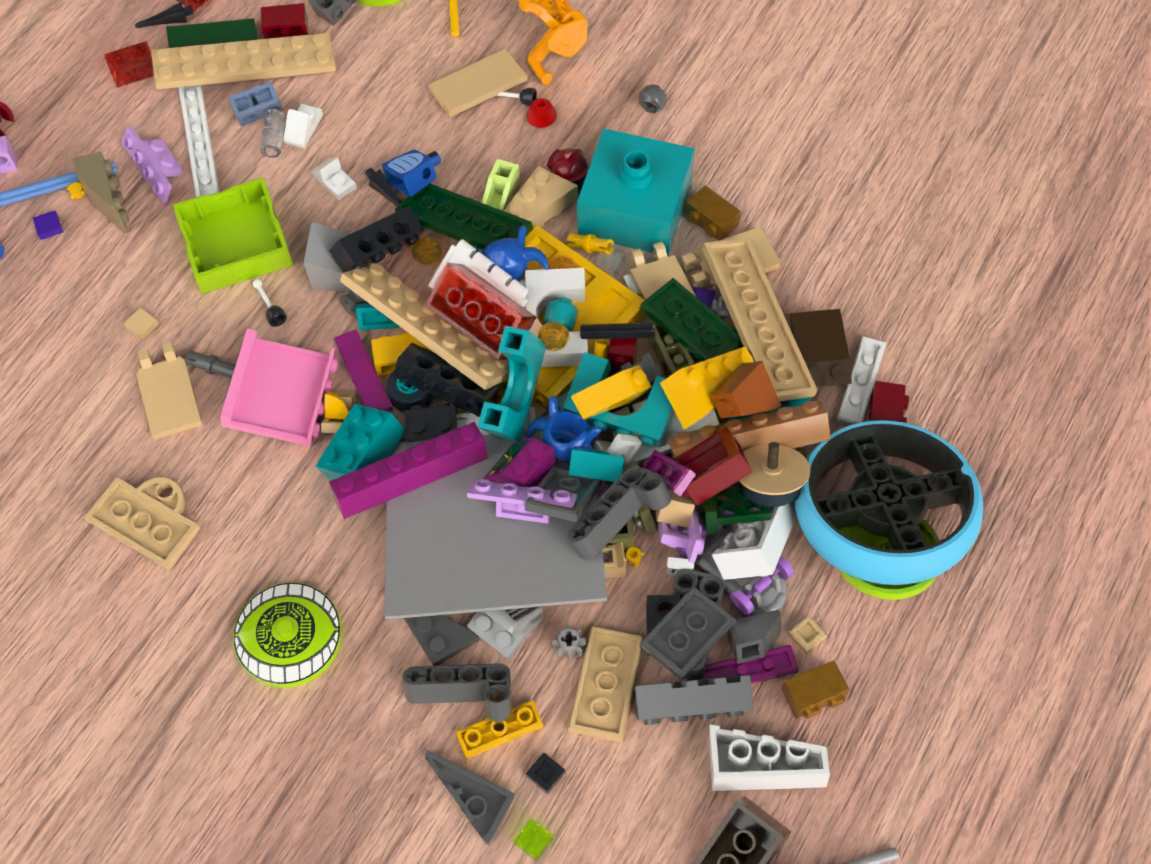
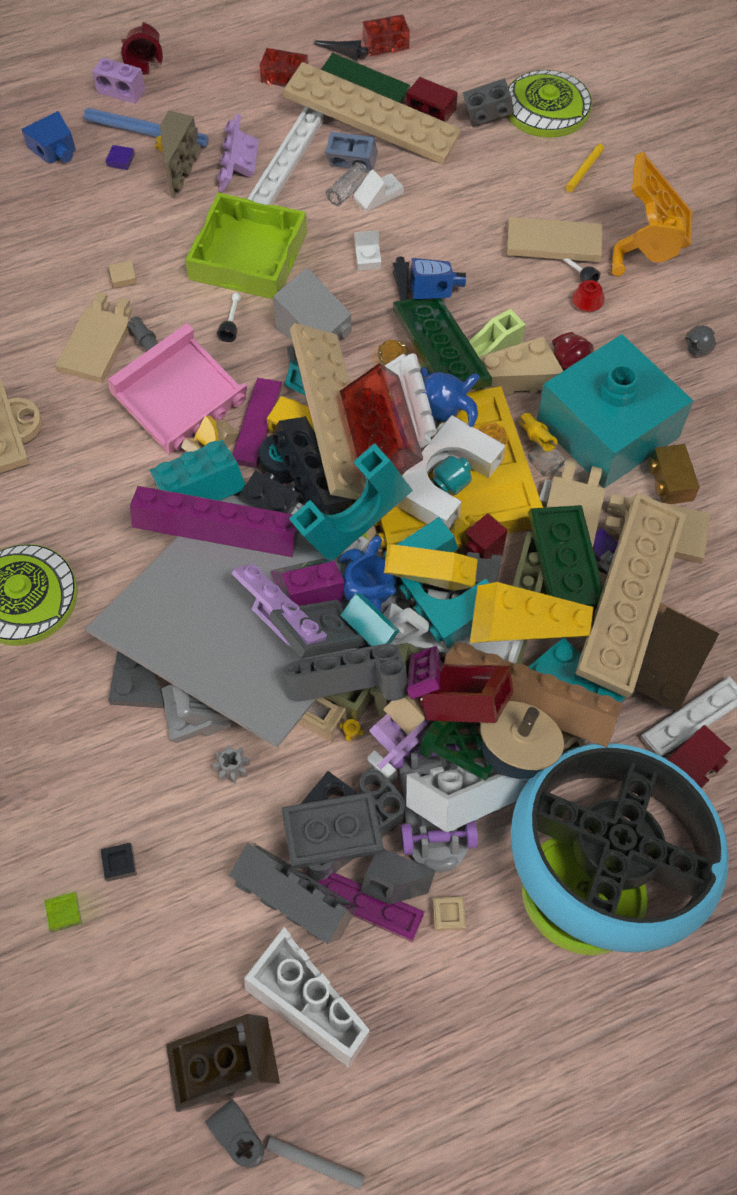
camera: 35 degrees right, 0 degrees up
black brick [329,206,425,272] -> none
dark grey beam [402,663,512,722] -> none
dark grey wing [425,750,515,846] -> none
yellow tile [456,700,544,759] -> none
clear yellow plate [538,321,570,351] -> none
tan tile [568,626,644,743] -> none
black axle [580,323,655,339] -> none
dark orange slope [710,361,781,418] -> none
pearl gold brick [782,660,850,719] -> none

